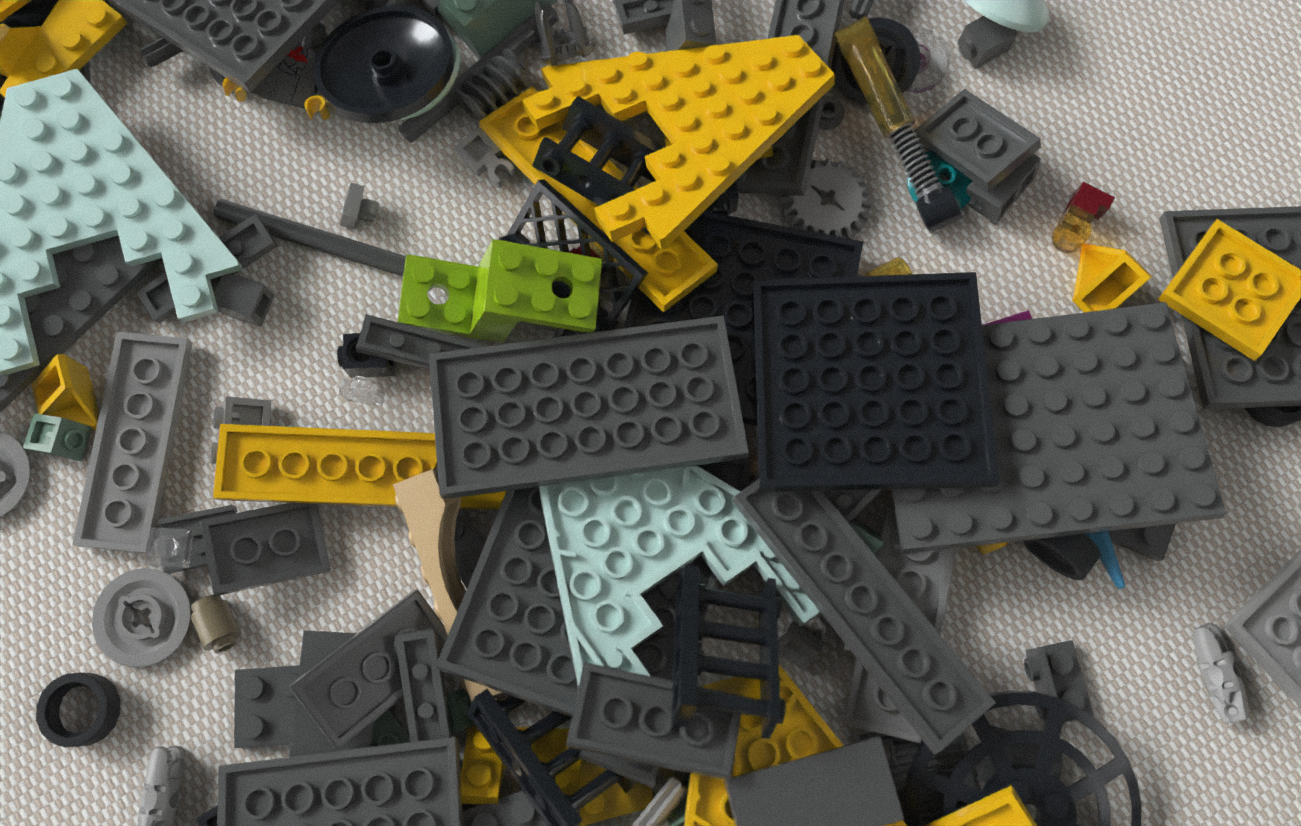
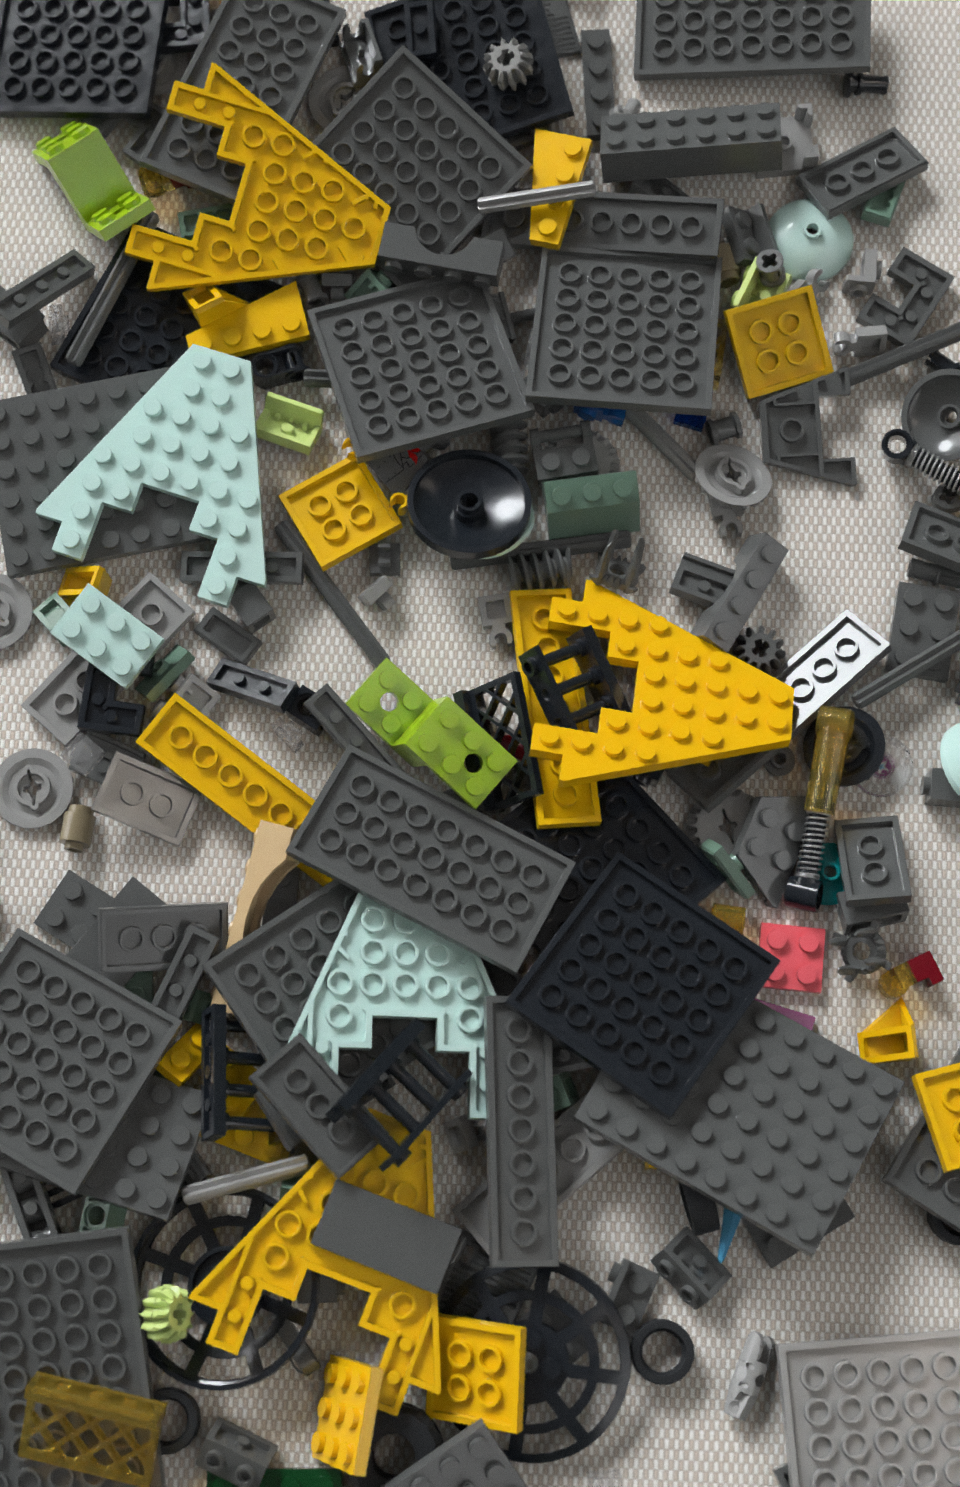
camera: 40 degrees right, 0 degrees up
none -> light aqua plate [50,583,165,690]
none -> black plate [77,653,156,738]
none -> sand green plate [135,644,195,703]
none -> dark grey tile [194,606,263,665]
none -> plate [206,658,300,713]
none -> black piece [251,343,311,390]
none -> yellowish green bracket [256,392,324,455]
none -> yellow plate [278,458,403,572]
none -> dark grey tile [369,543,400,577]
none -> black tyre [630,1319,694,1385]
none -> dark grey bracket [651,1226,733,1310]
none -> sand green plate [701,838,756,899]
none -> dark grey wing [731,796,822,908]
none -> dark grey gear [732,625,786,676]
none -> coral plate [759,922,826,994]
none -> dark grey piece [828,919,892,983]

